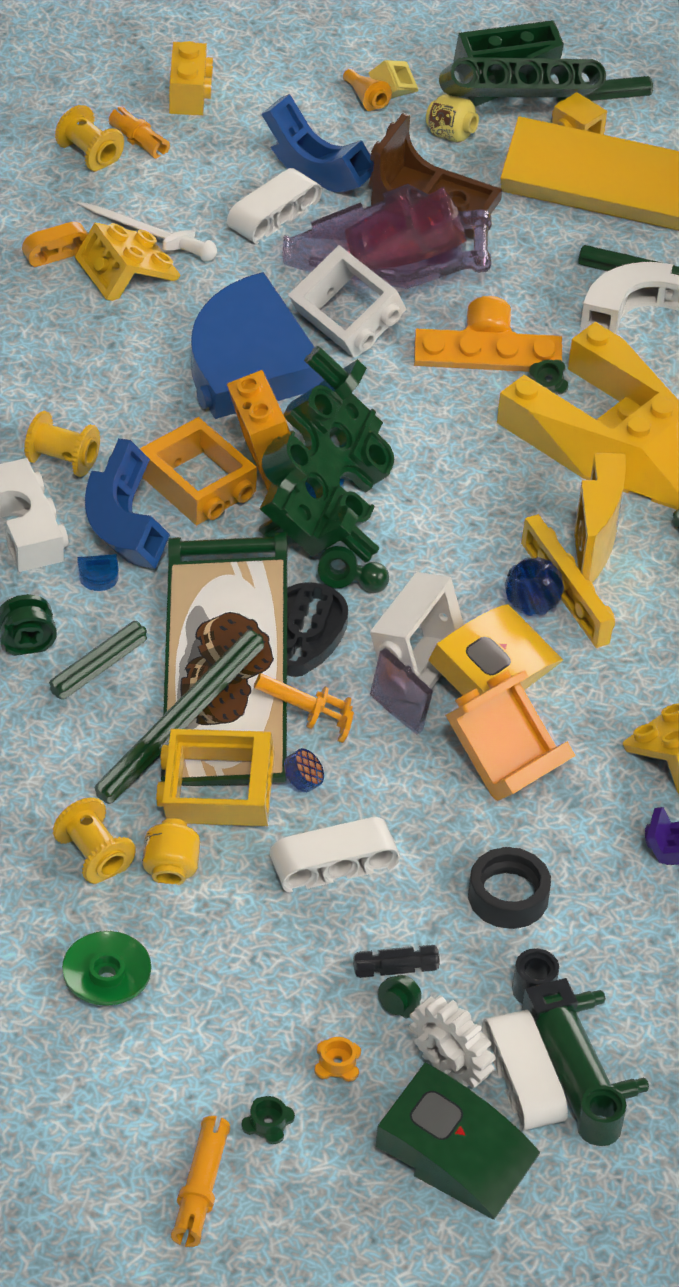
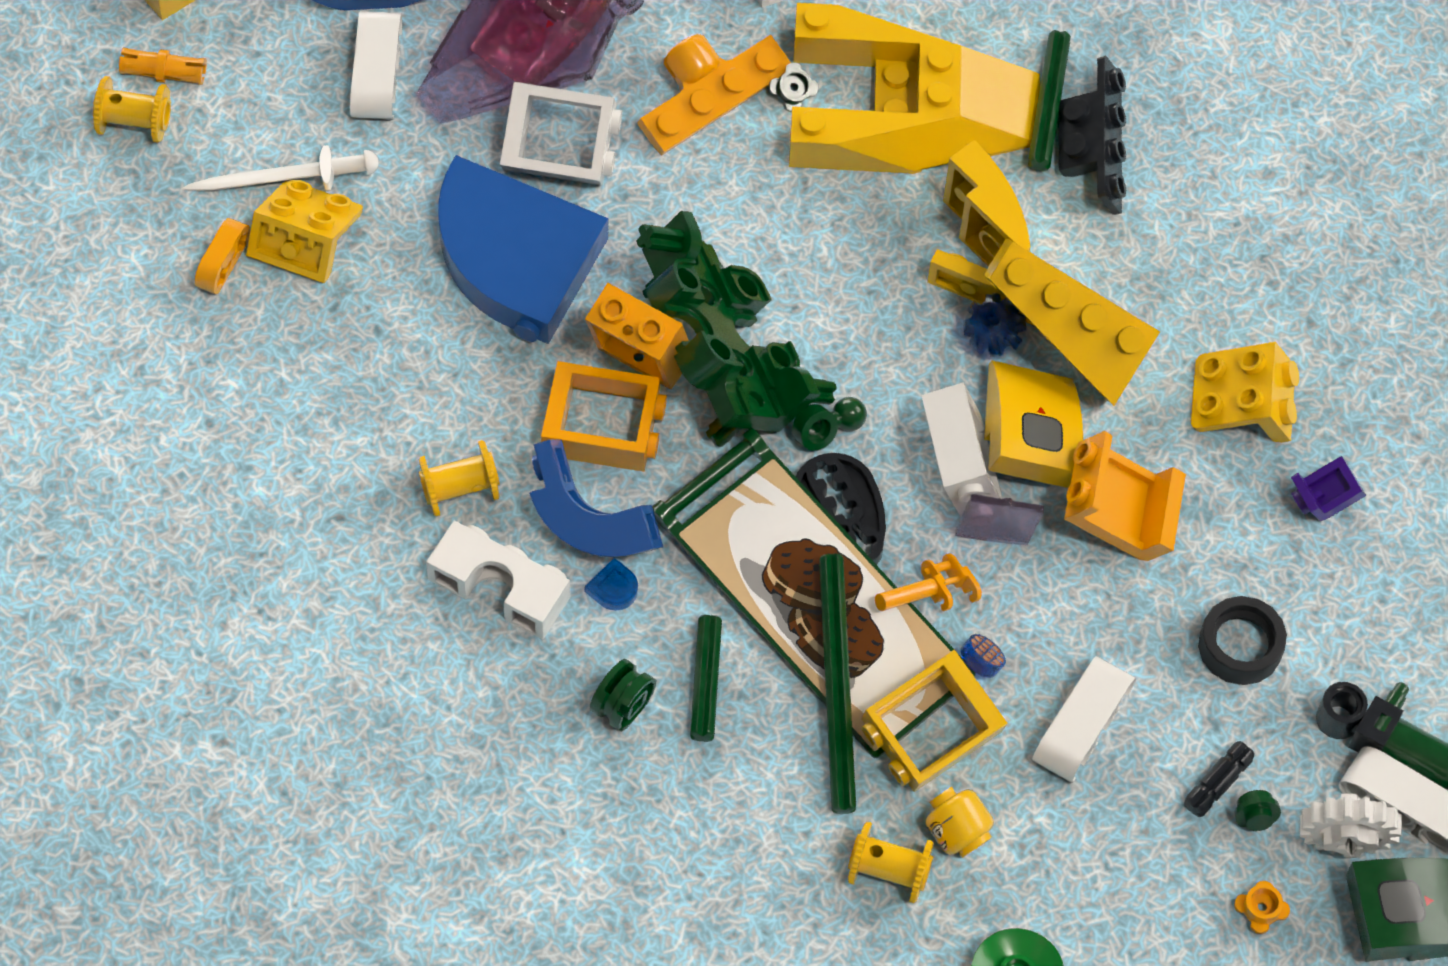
camera: 40 degrees left, 15 degrees up
none -> yellow wedge [984,238,1160,406]

